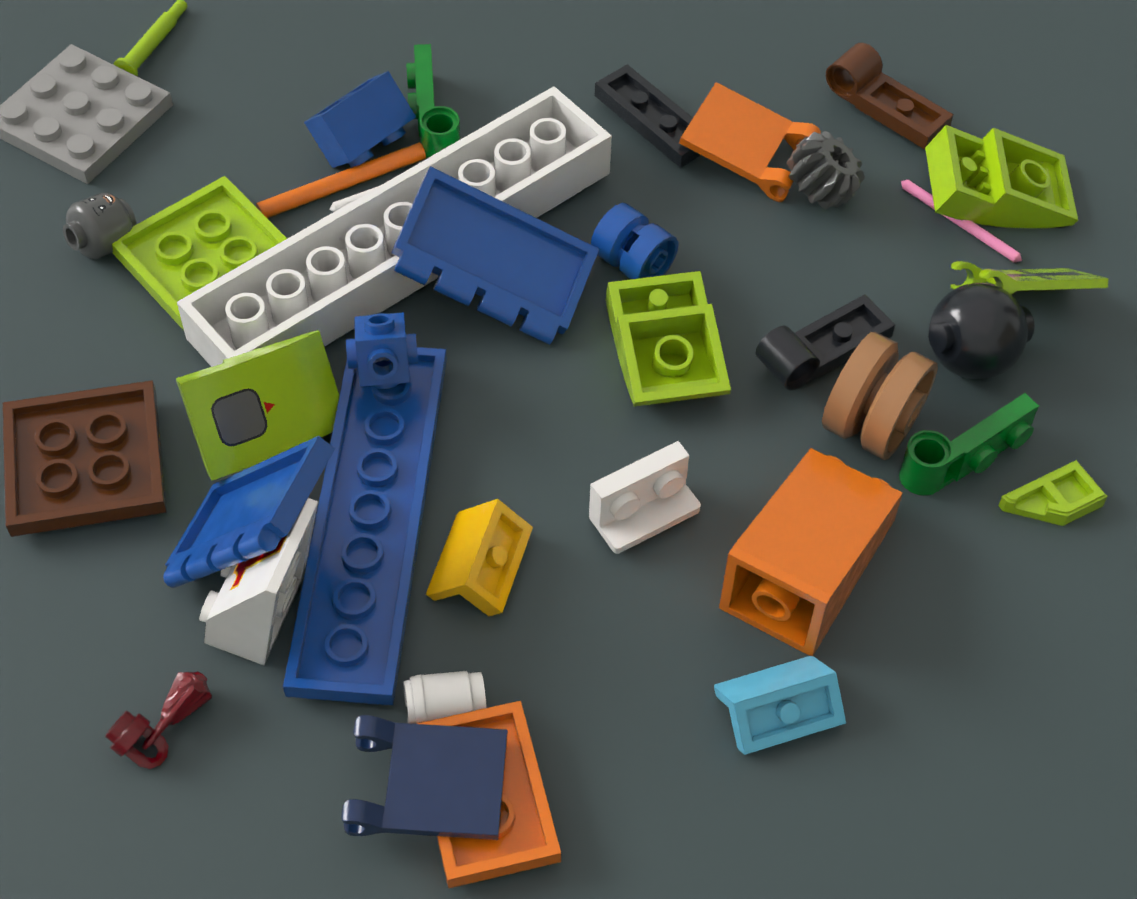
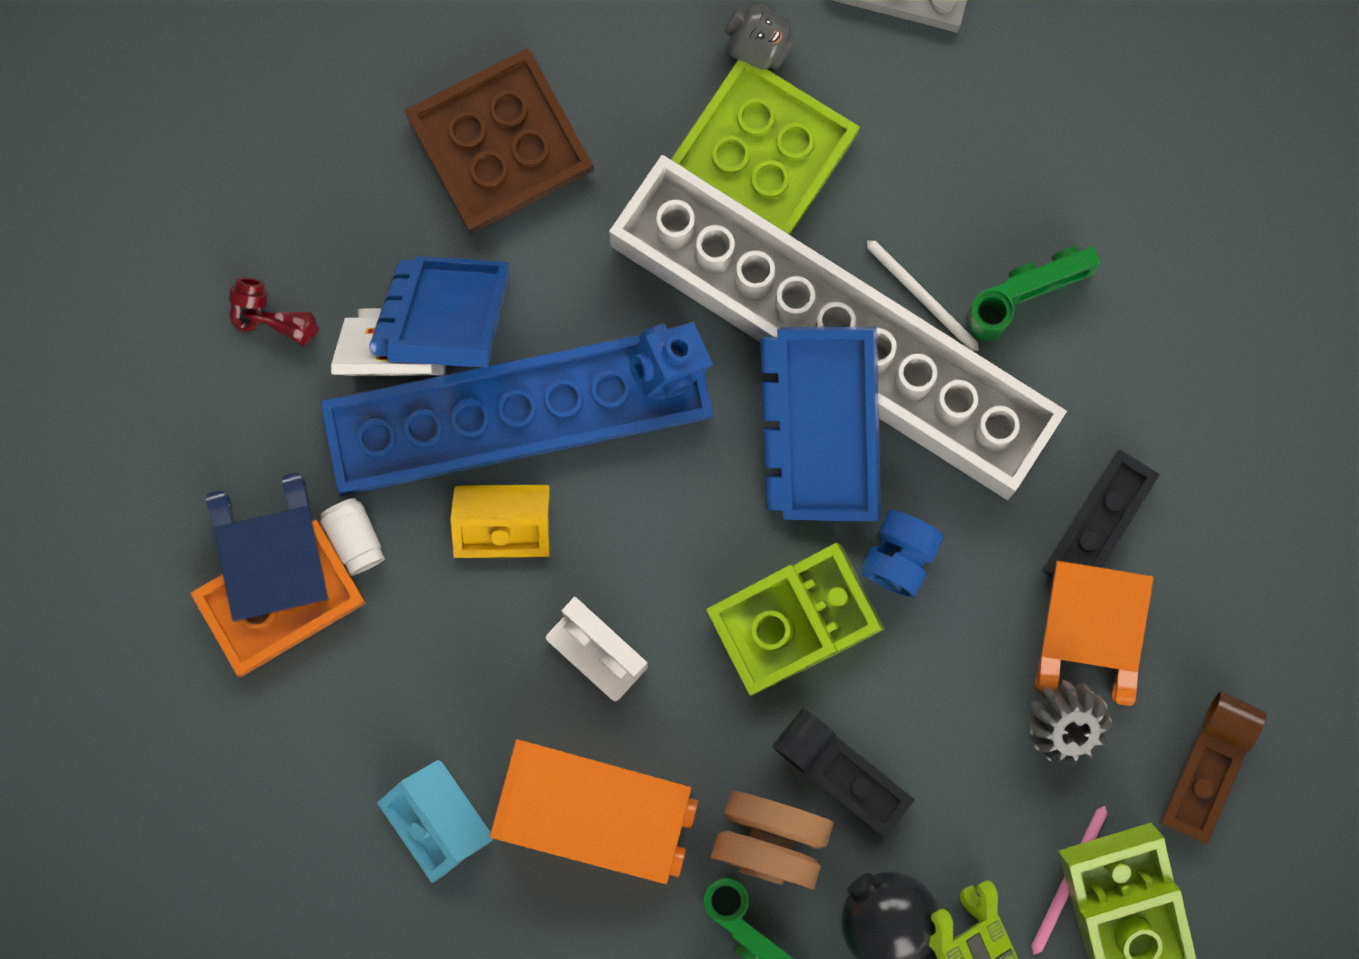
camera: 75 degrees right, 25 degrees up
lime slope [176,330,339,481] -> none
orange bar [256,142,426,218] -> none
blue brick [304,71,416,168] -> none

